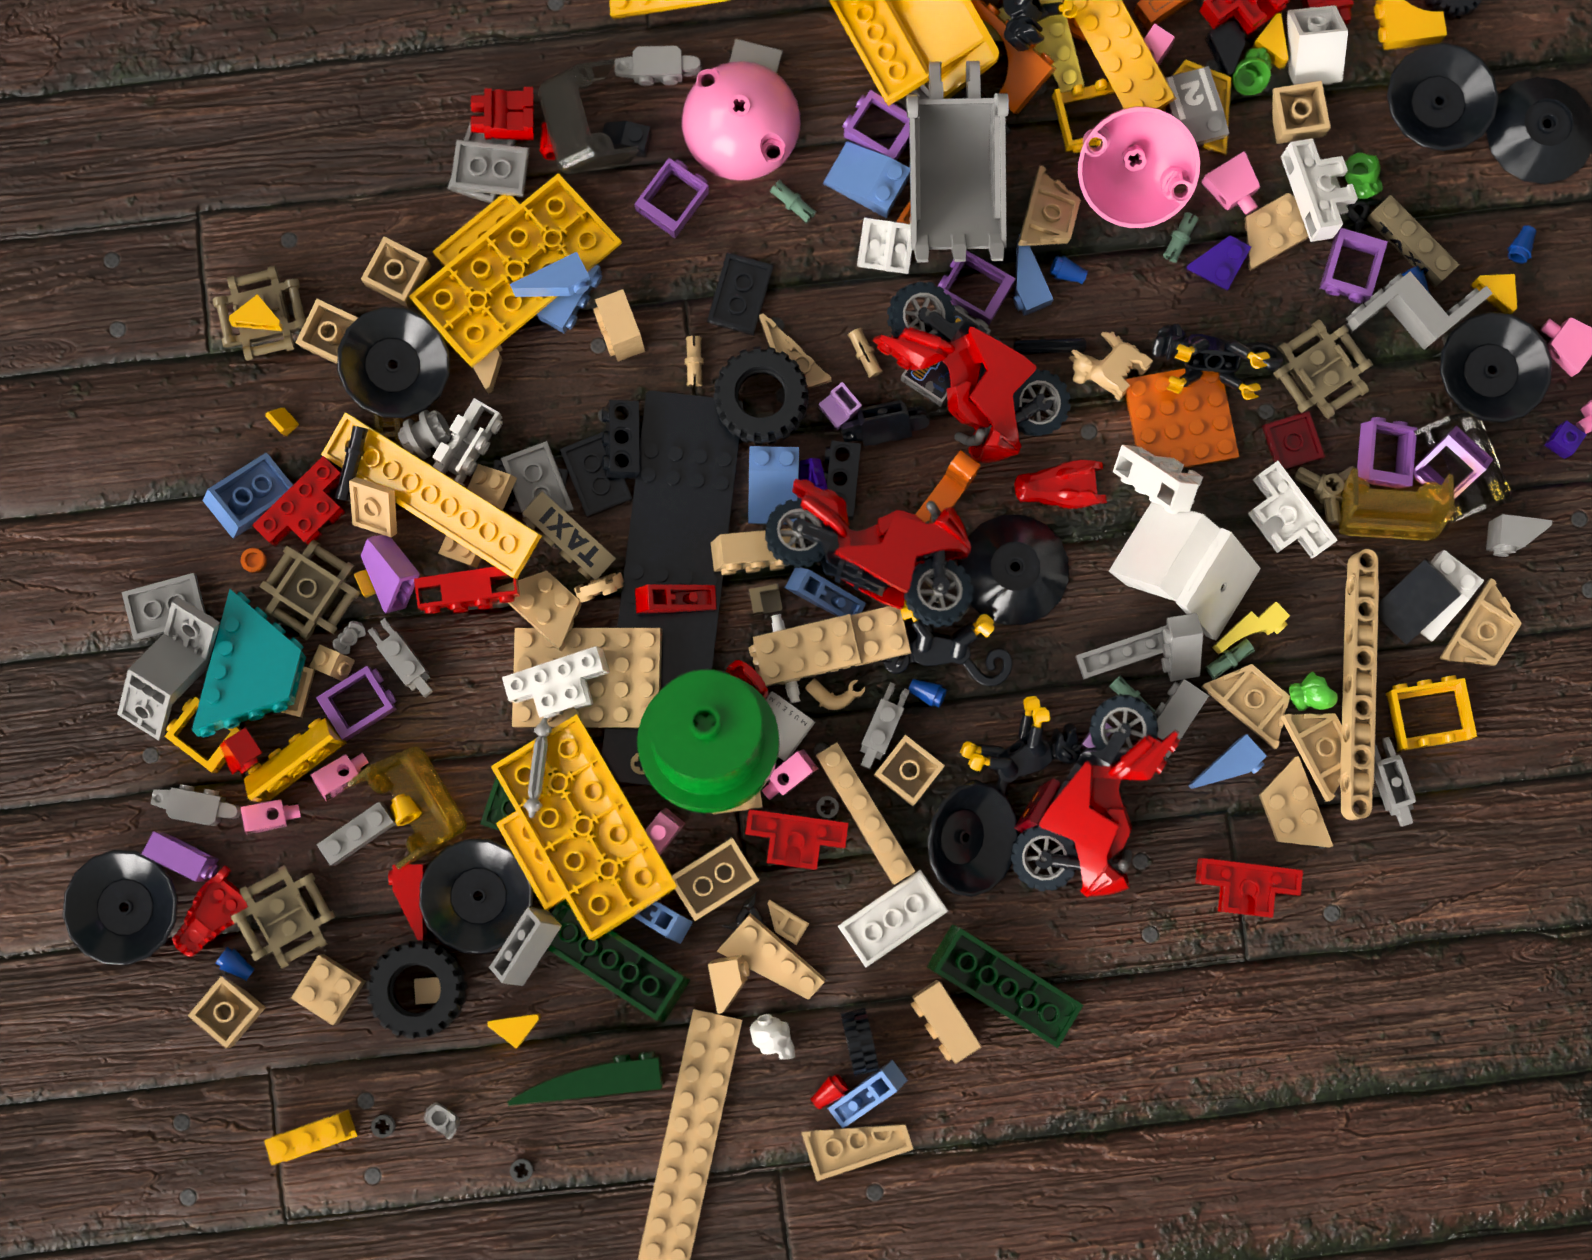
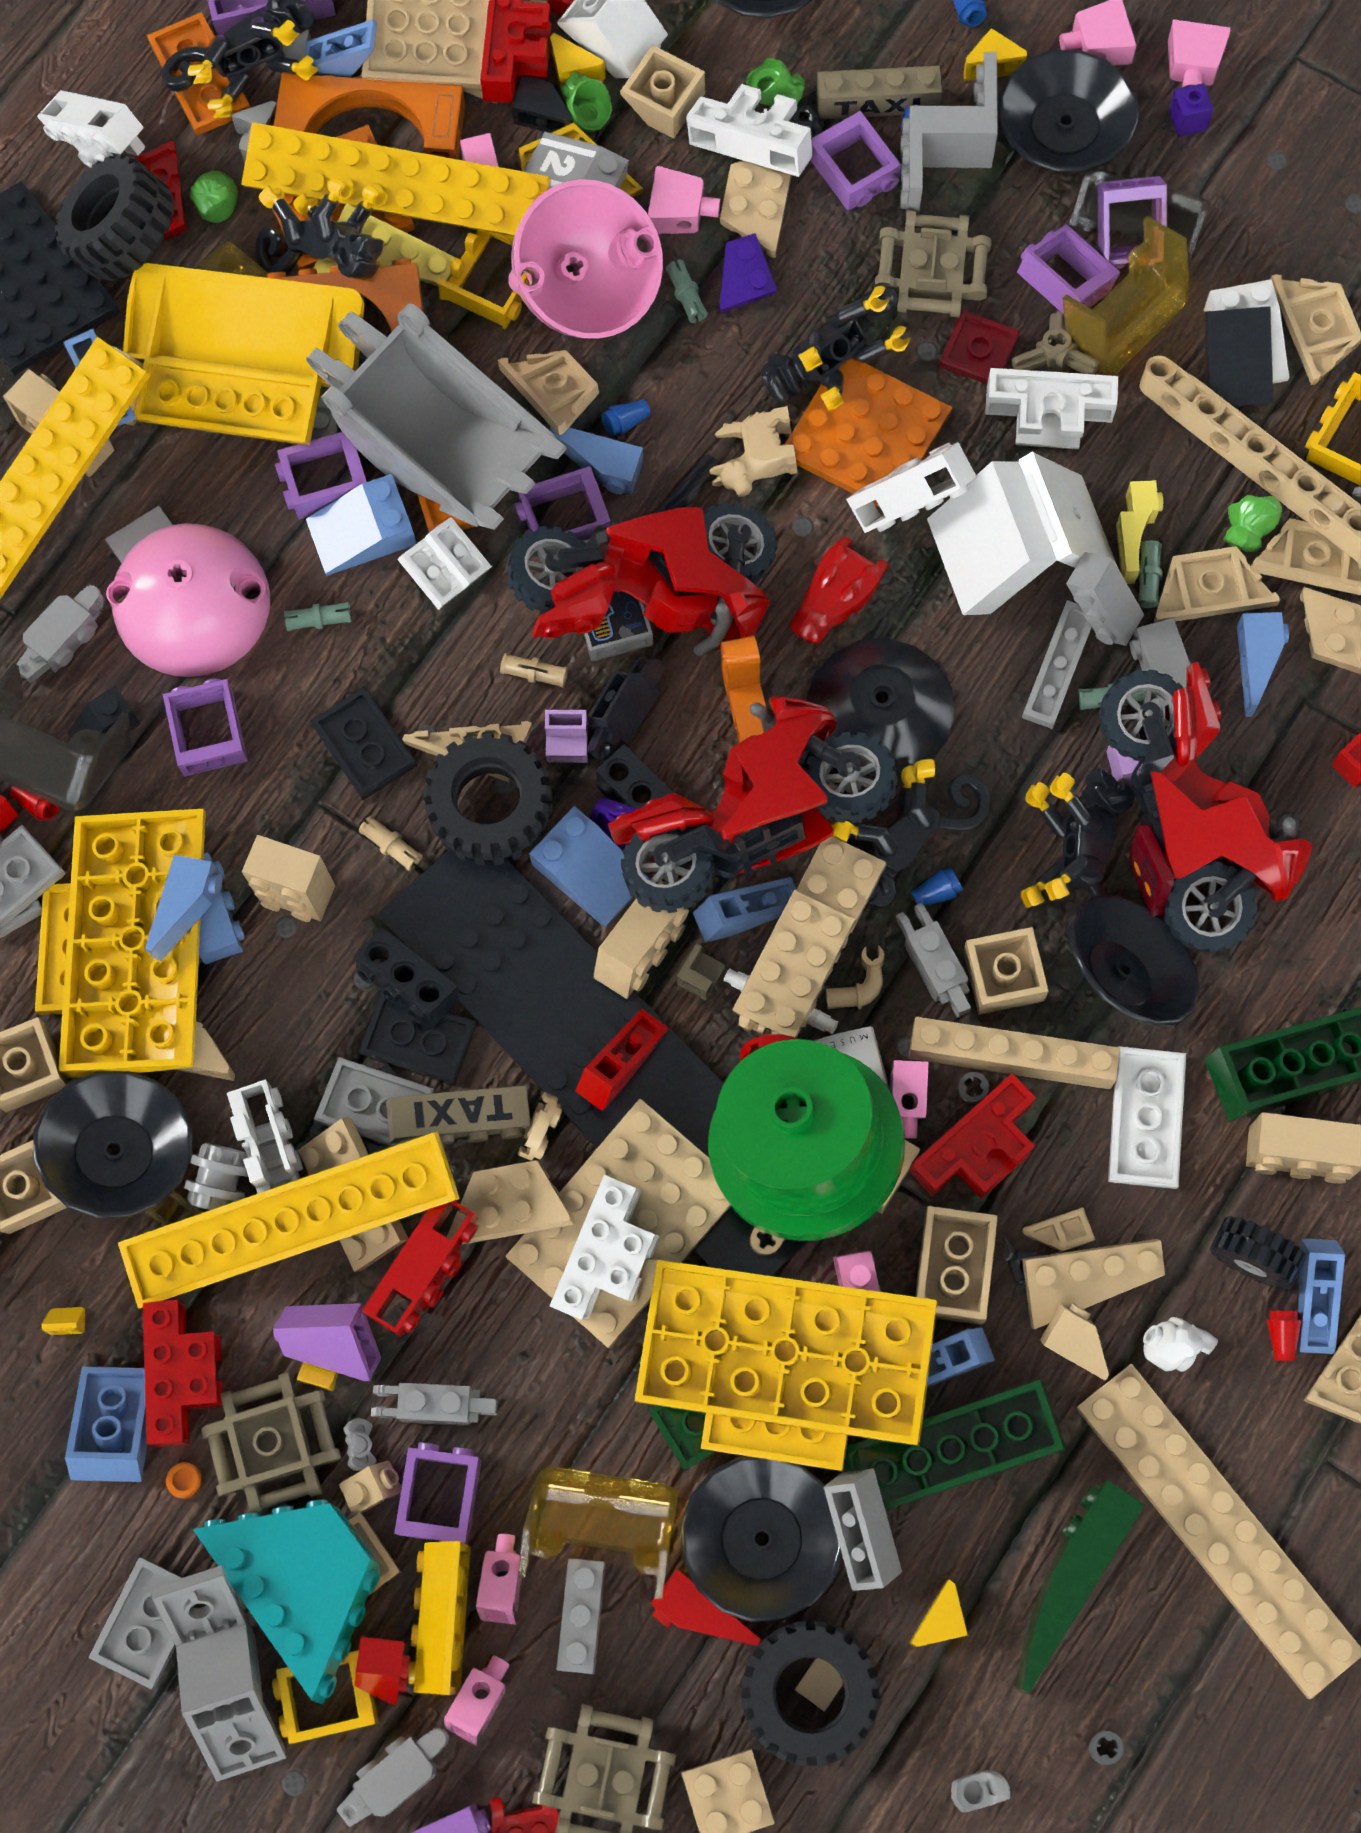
camera: 45 degrees left, 10 degrees down
black pin [335,425,368,501] -> none
tan plate [349,477,397,537] -> none
yellow hat [390,794,422,826] -> none
light grey wheel [524,717,552,818] -> none
light grey slope [1486,514,1552,557] -> none

